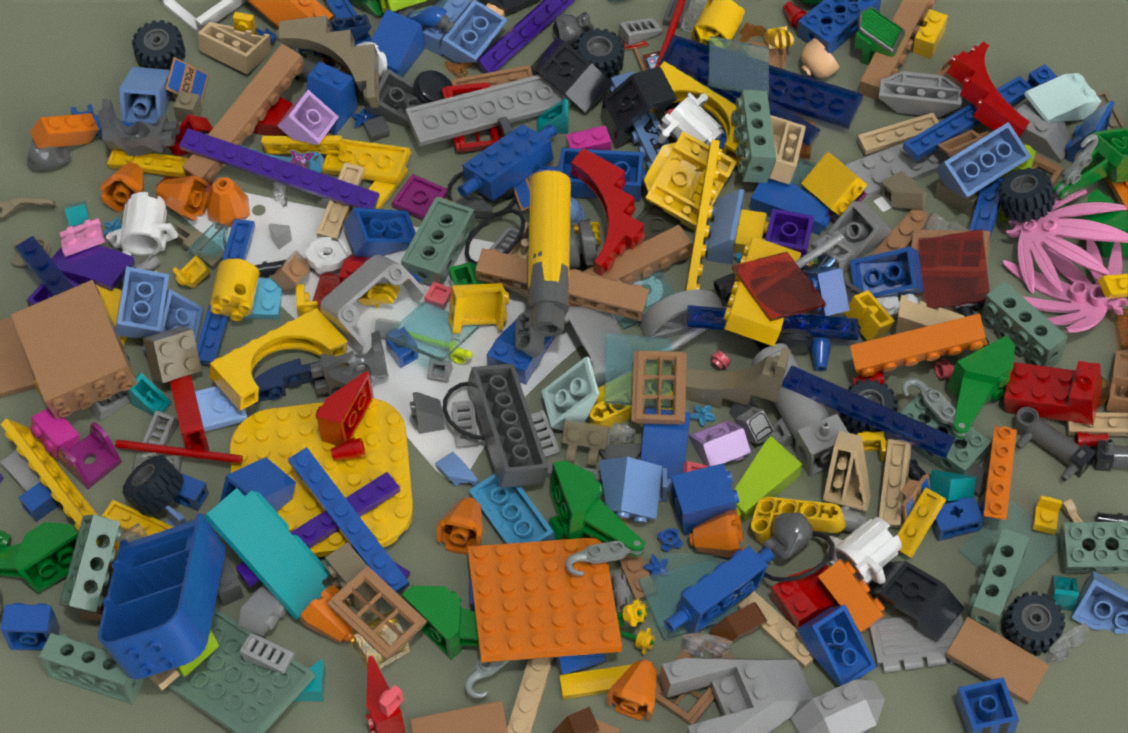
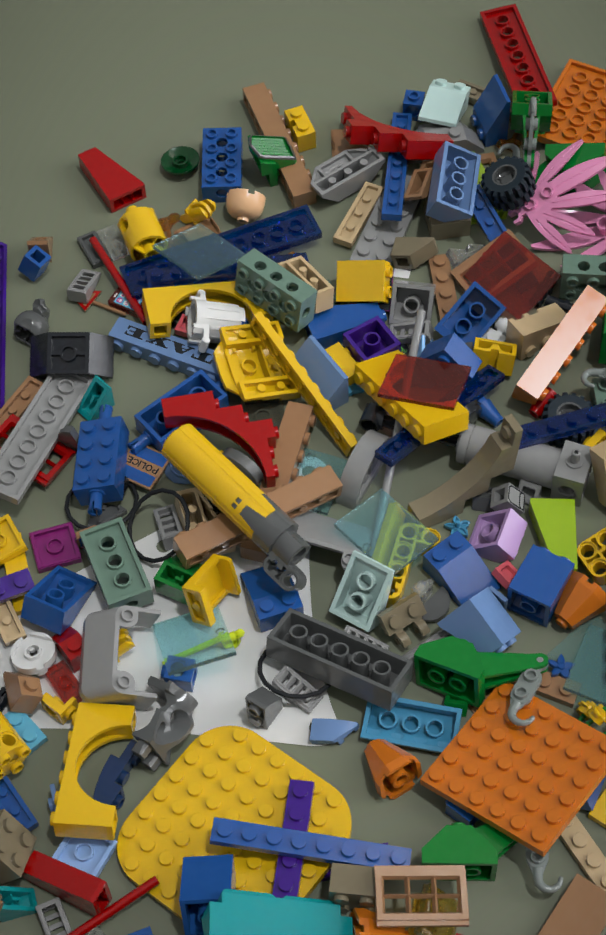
camera: 45 degrees left, 0 degrees up
red slope [316,371,374,446] -> none
red cone [331,437,366,461] -> none
light grey slope [375,318,401,339] -> none
coral plate [424,282,451,309] -> none
light grey slope [427,357,453,383] -> none
dark pink brick [566,126,611,151] -> none
black wheel [574,28,625,80] -> none
black slope [600,67,677,149] -> none
light grey pin [611,573,631,613] -> none
medium nougat piece [631,350,687,425] -> none
blue plate [657,528,683,552] -> none
coral plate [711,350,731,370] -> none
red cone [783,2,807,29] -> none
coral plate [935,359,954,380] -> none

